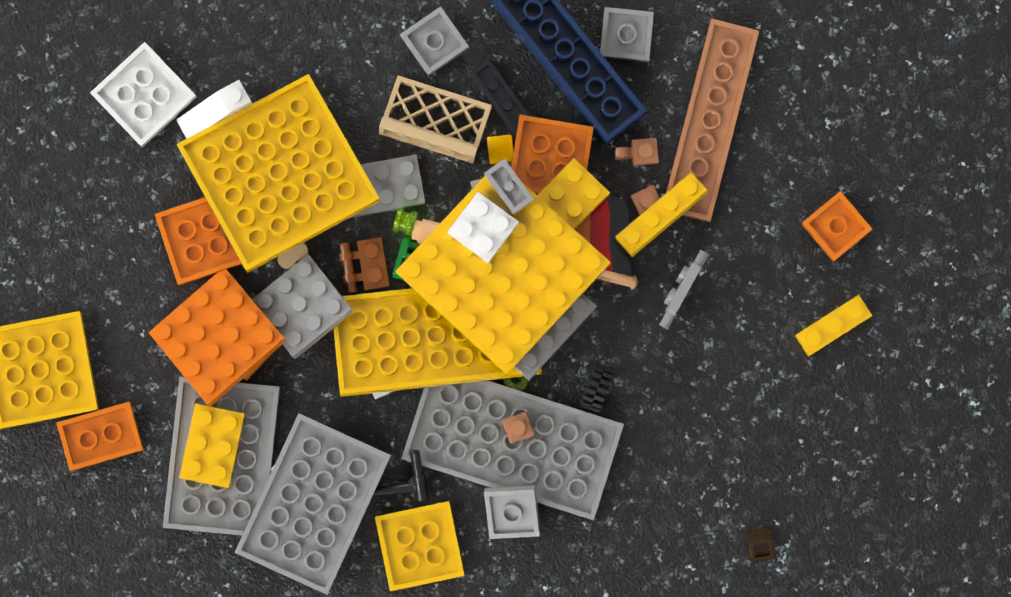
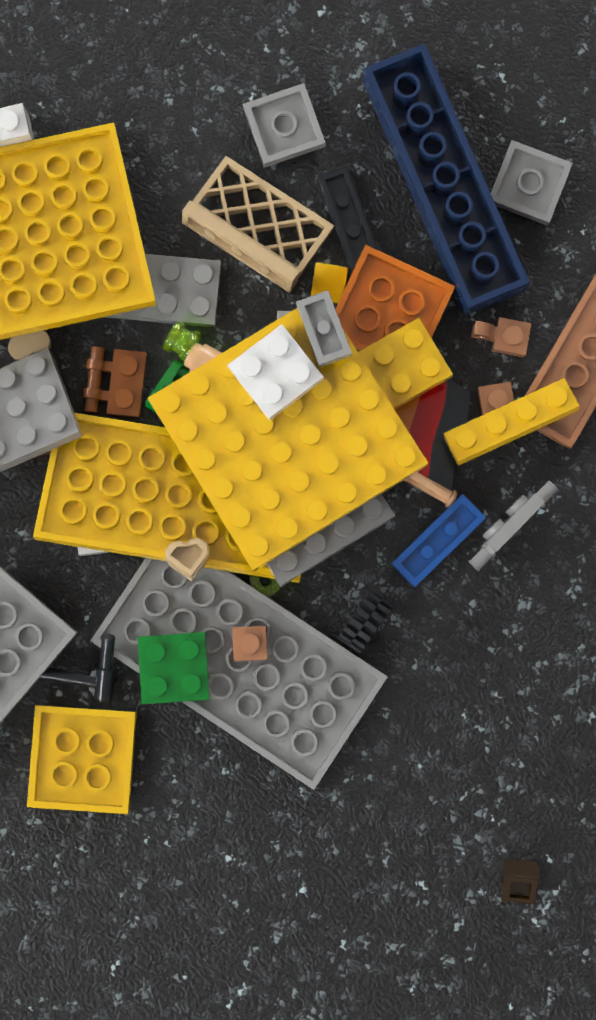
camera: 25 degrees right, 0 degrees up
light grey plate [484,486,540,539] -> none
none -> green plate [137,632,210,704]
none -> tan tile [165,538,210,581]
none -> blue plate [391,494,486,588]

